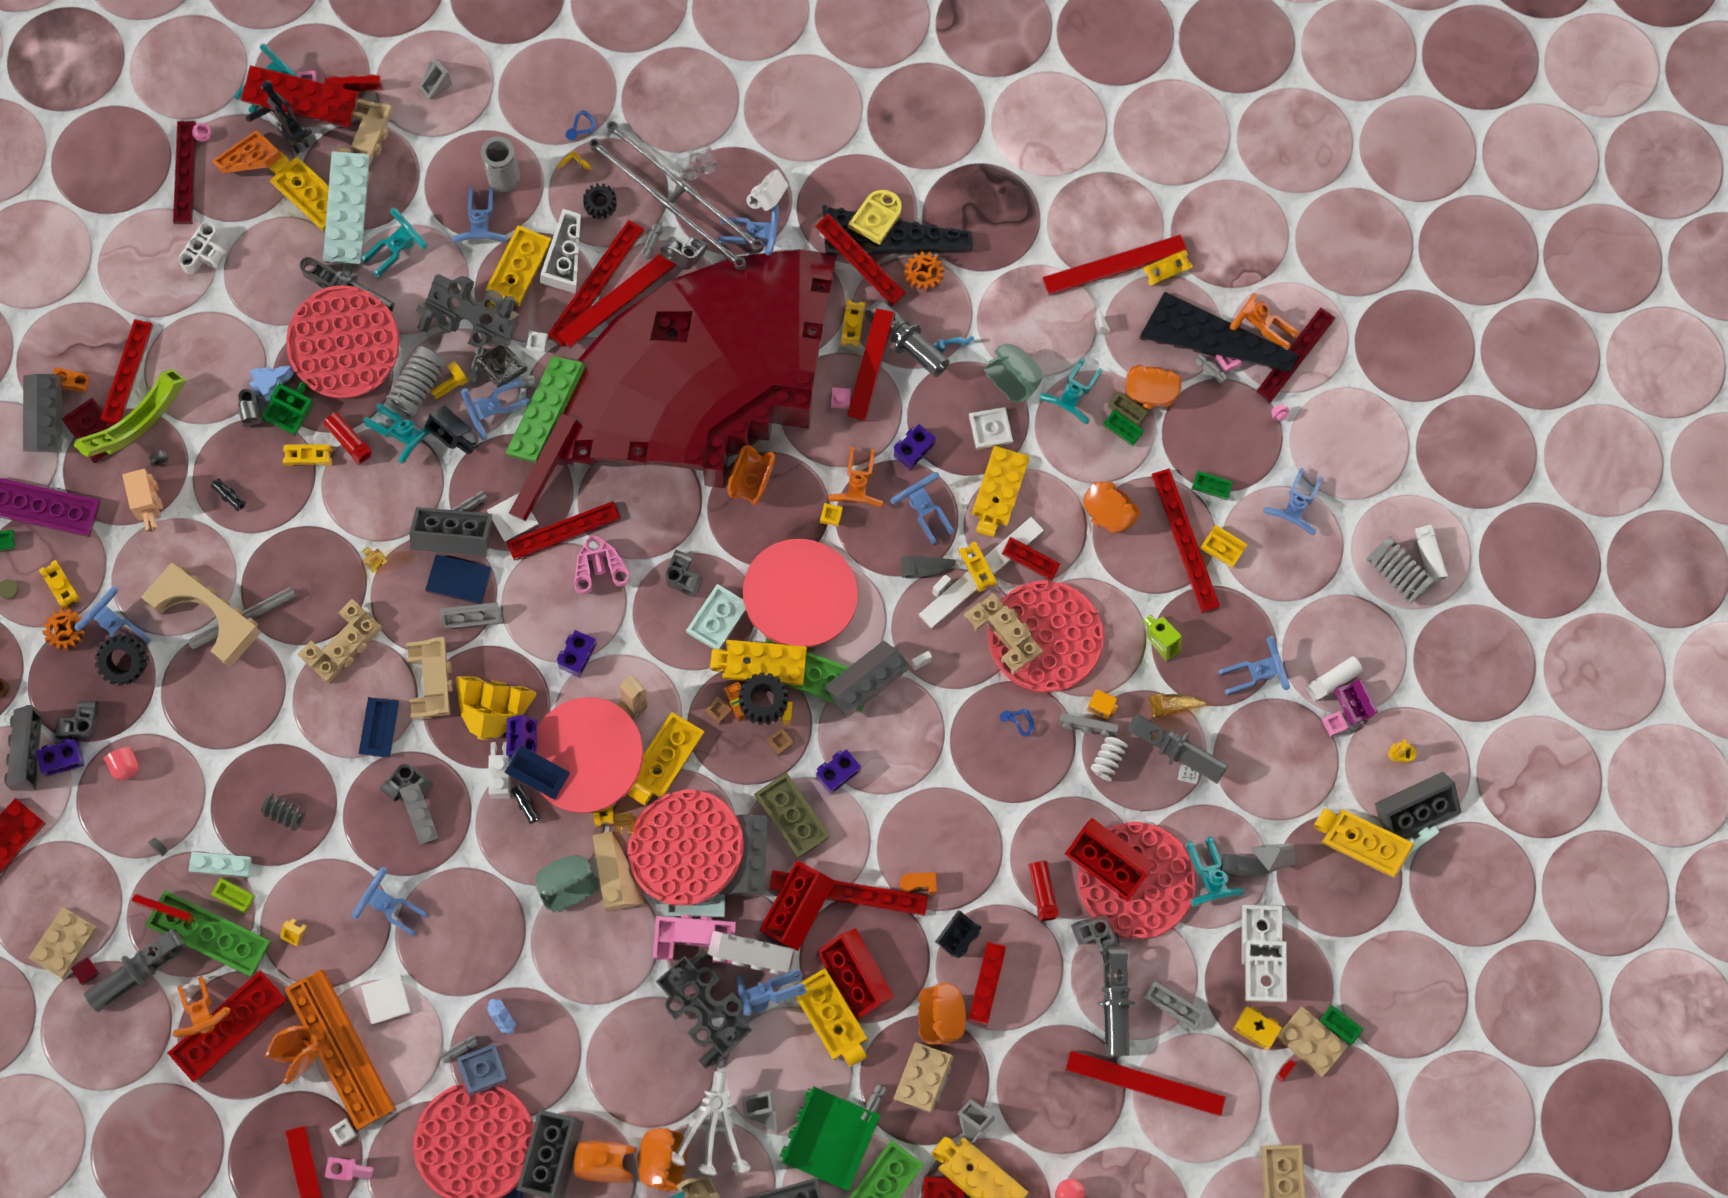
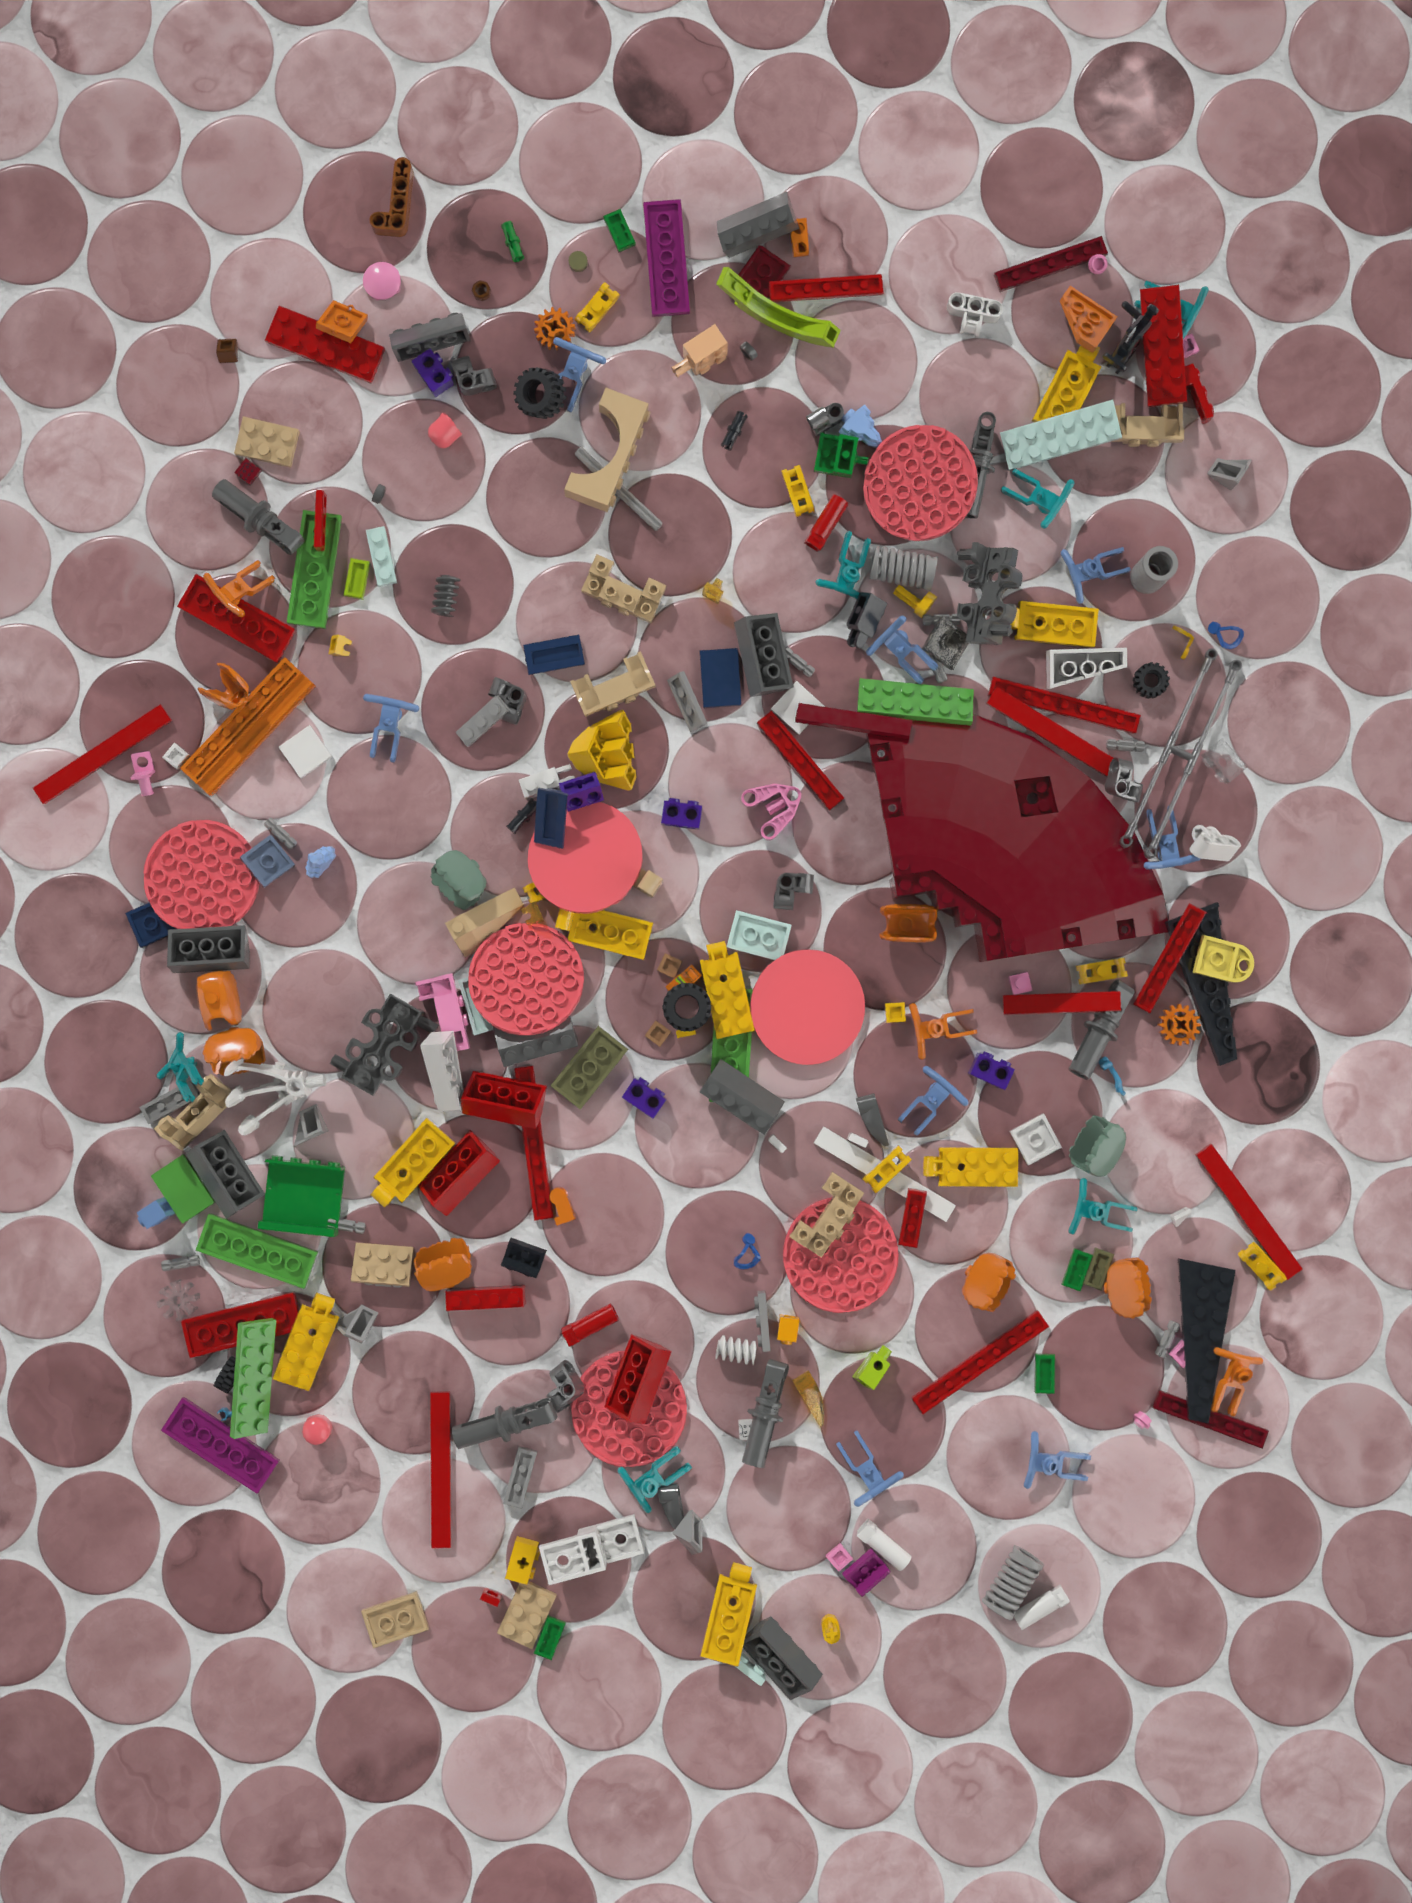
camera: 80 degrees right, 15 degrees up
white tile [526,331,548,352] -> none
medium blue piece [735,970,806,1016] -> none
yellow plate [1200,525,1248,569] -> none

